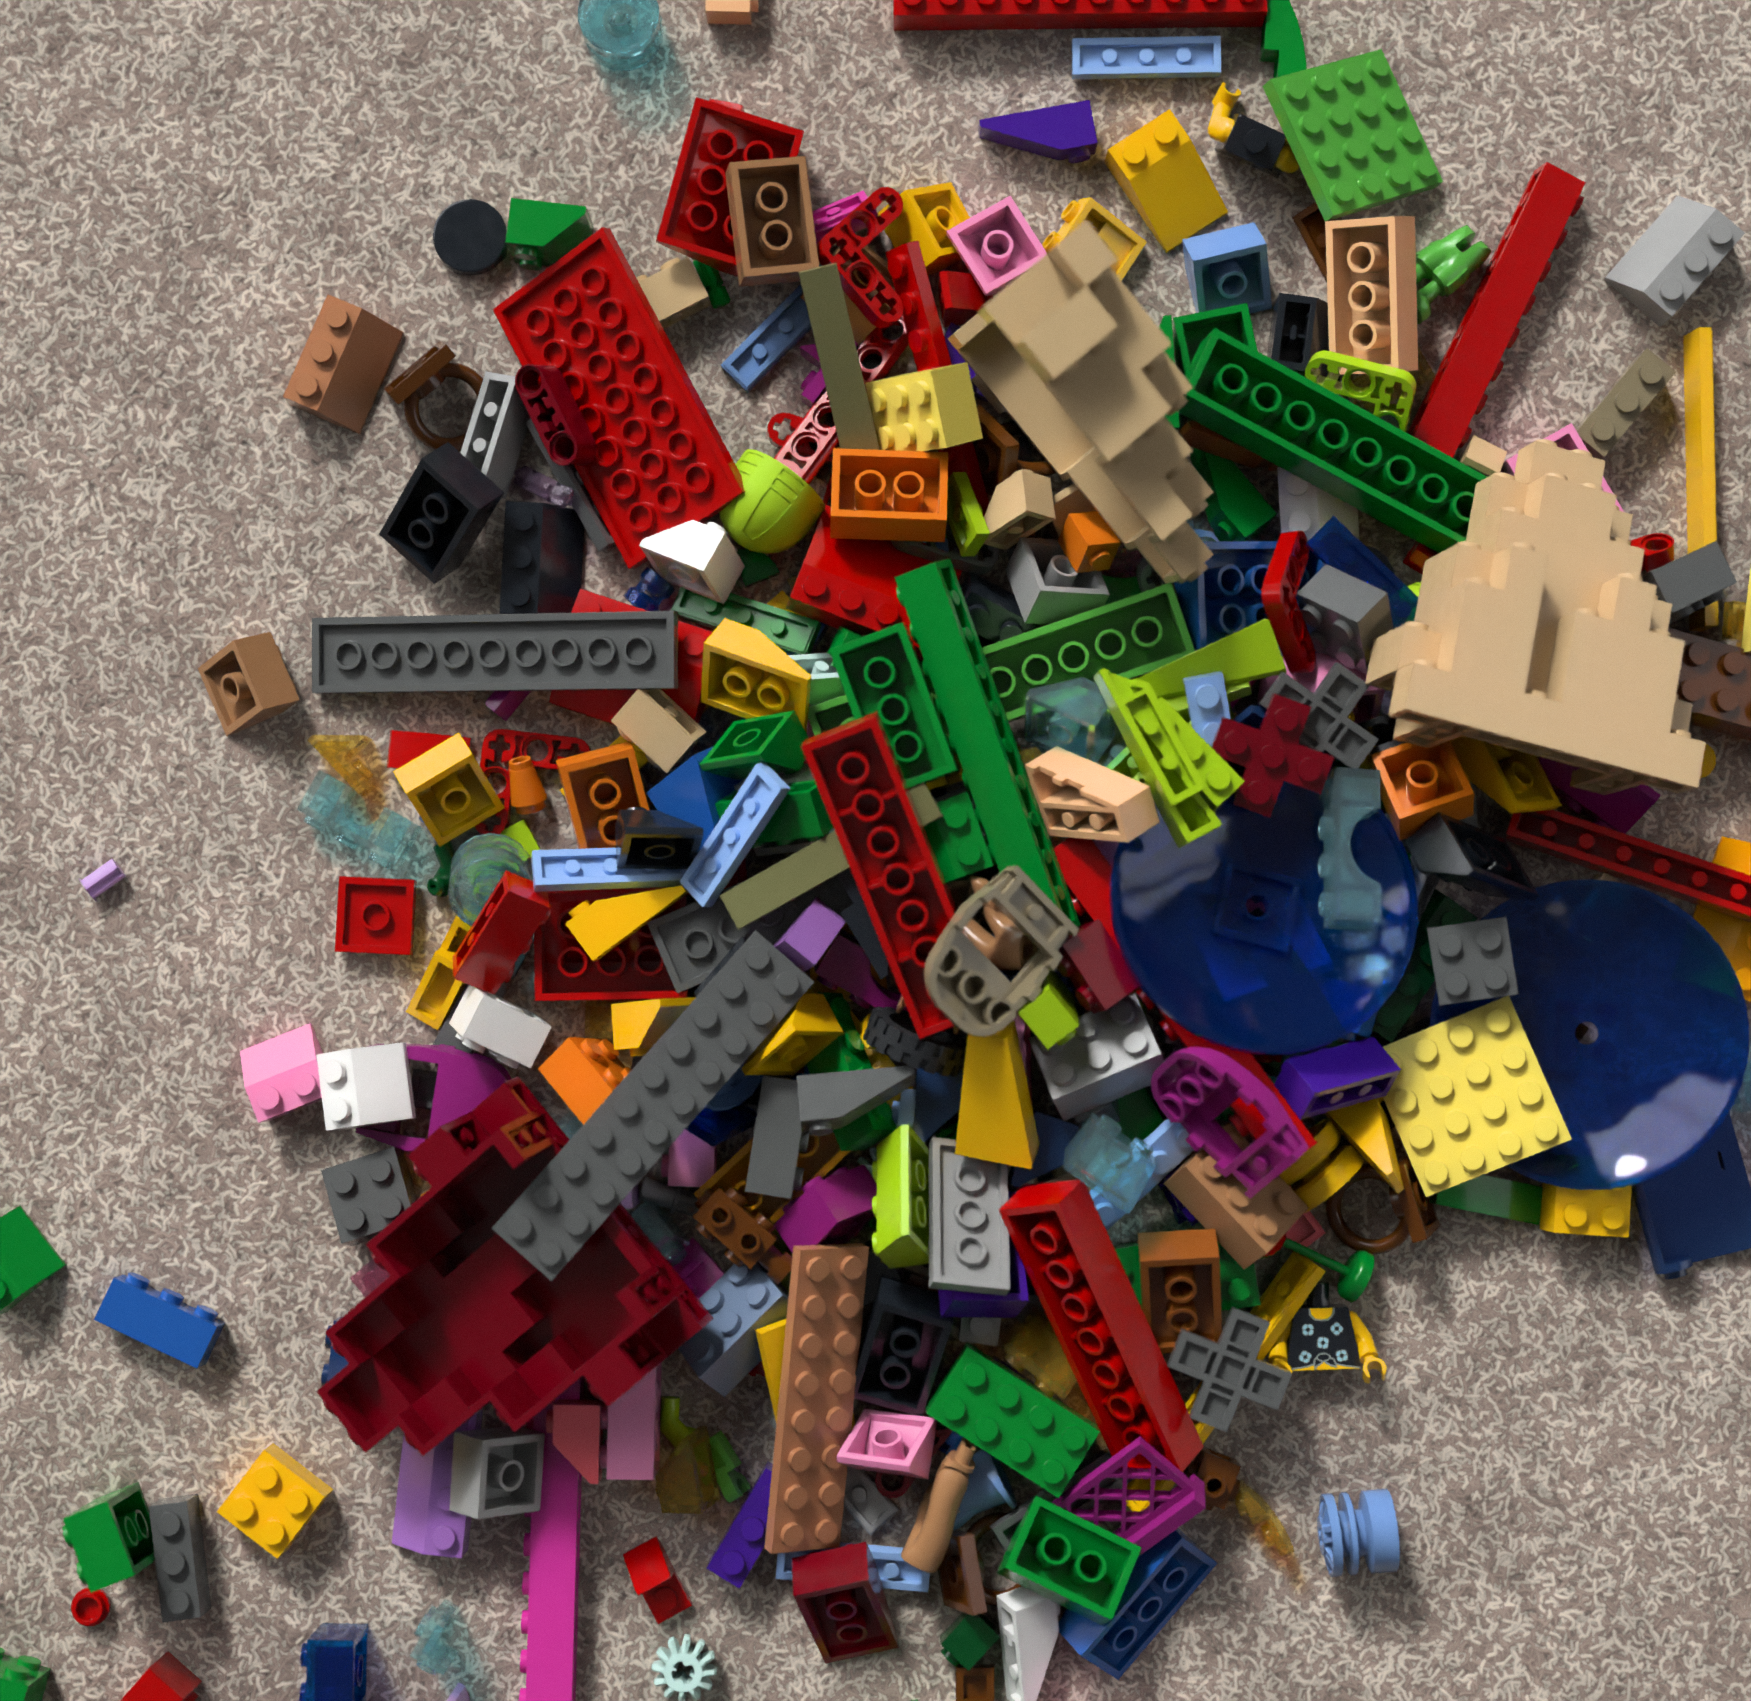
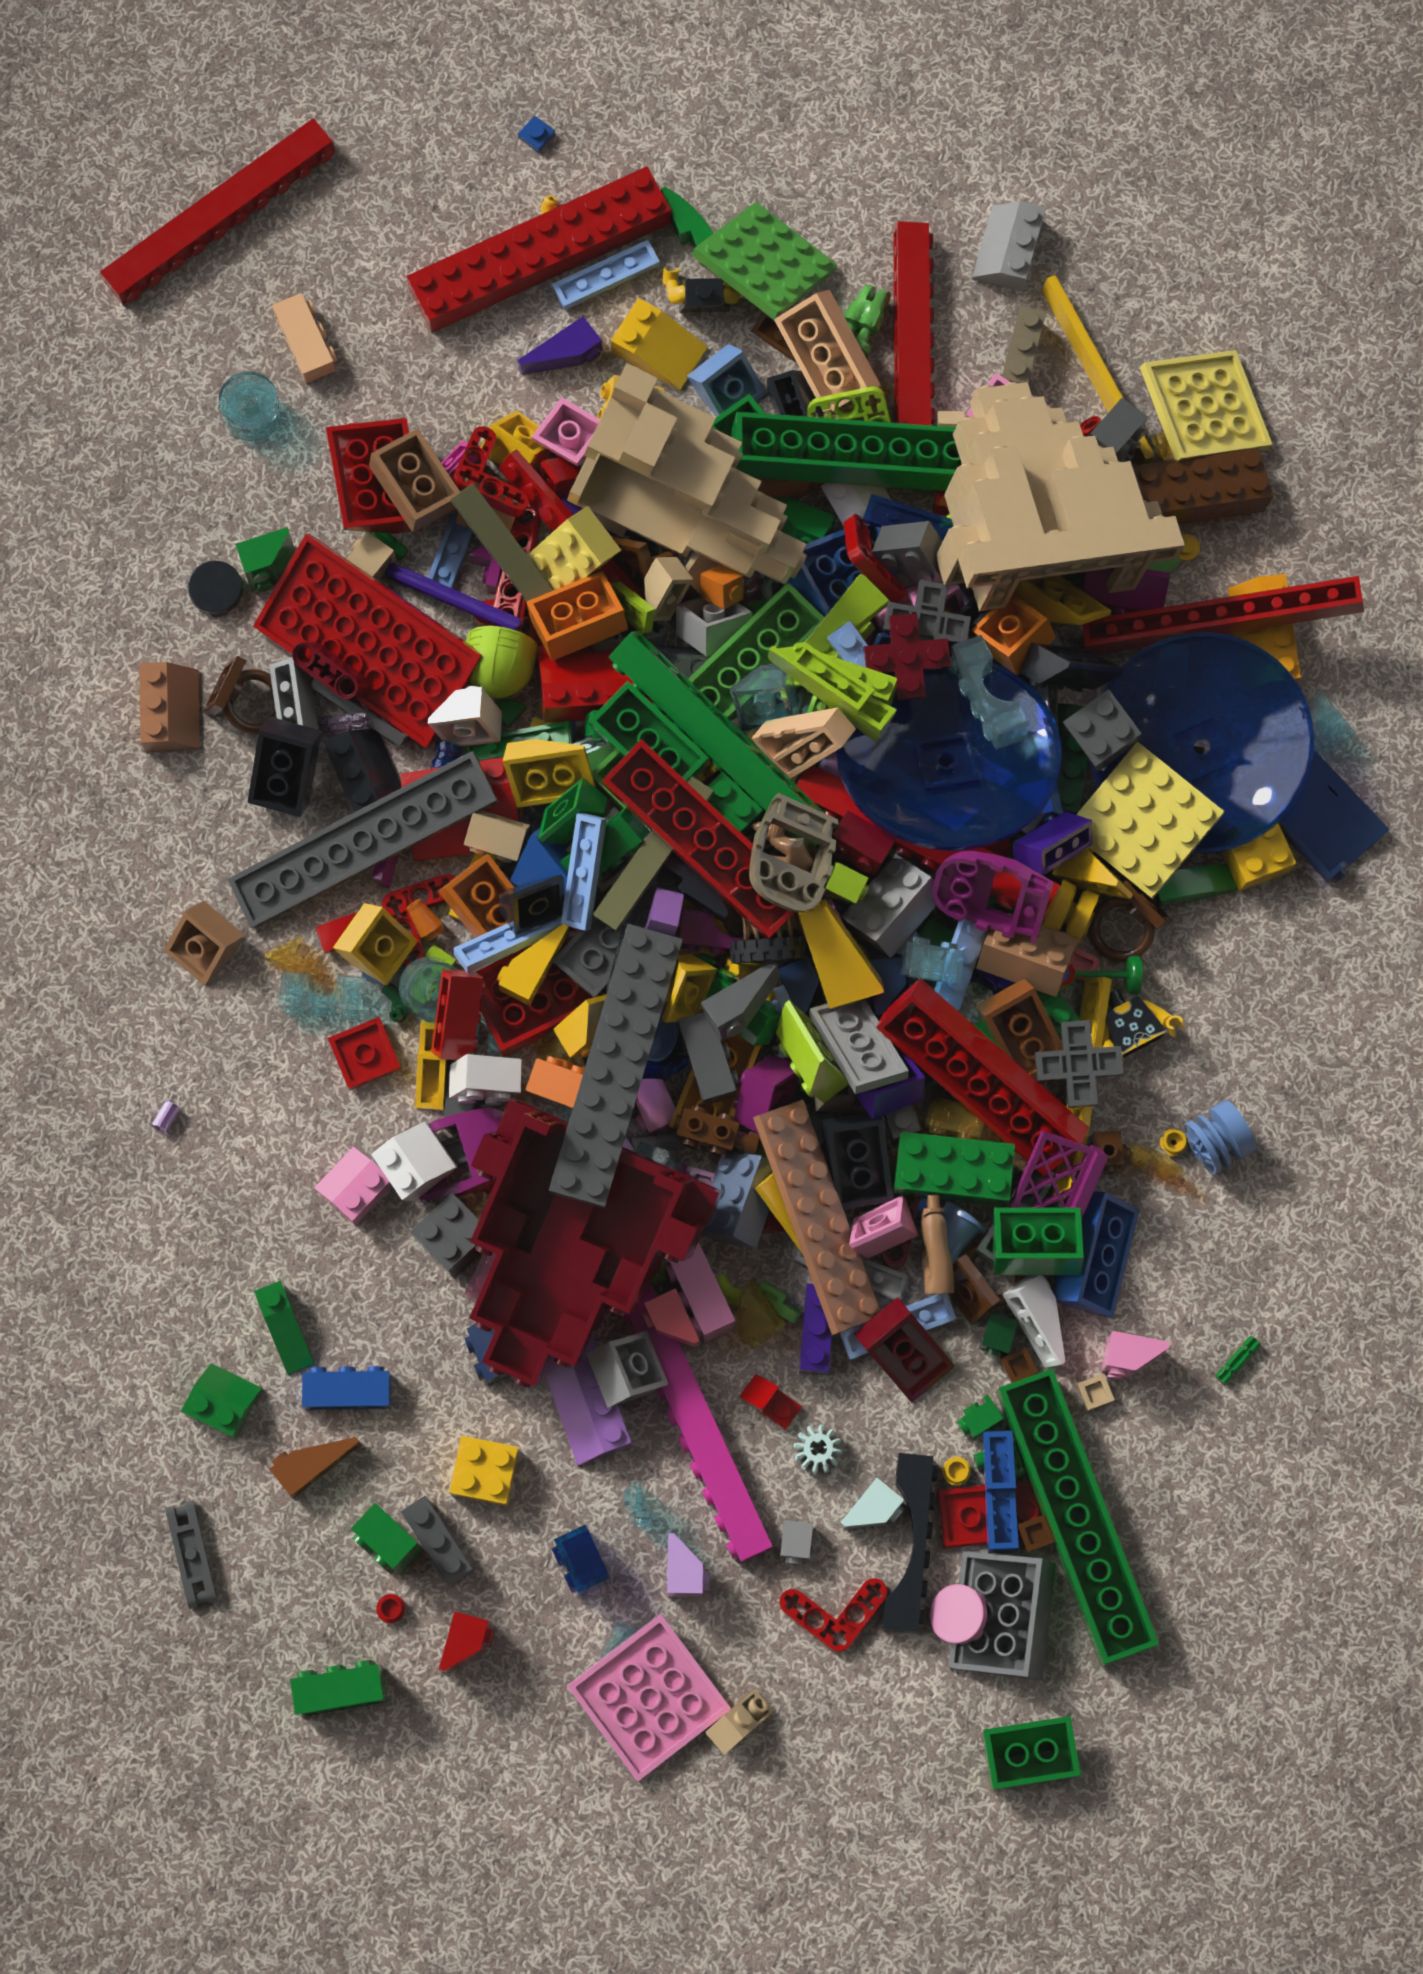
camera: 30 degrees left, 10 degrees down
none -> green slope [254,1280,314,1375]
none -> dark orange slope [269,1437,362,1499]
none -> dark purple axle [385,563,524,632]
none -> yellow plate [1160,1129,1188,1157]

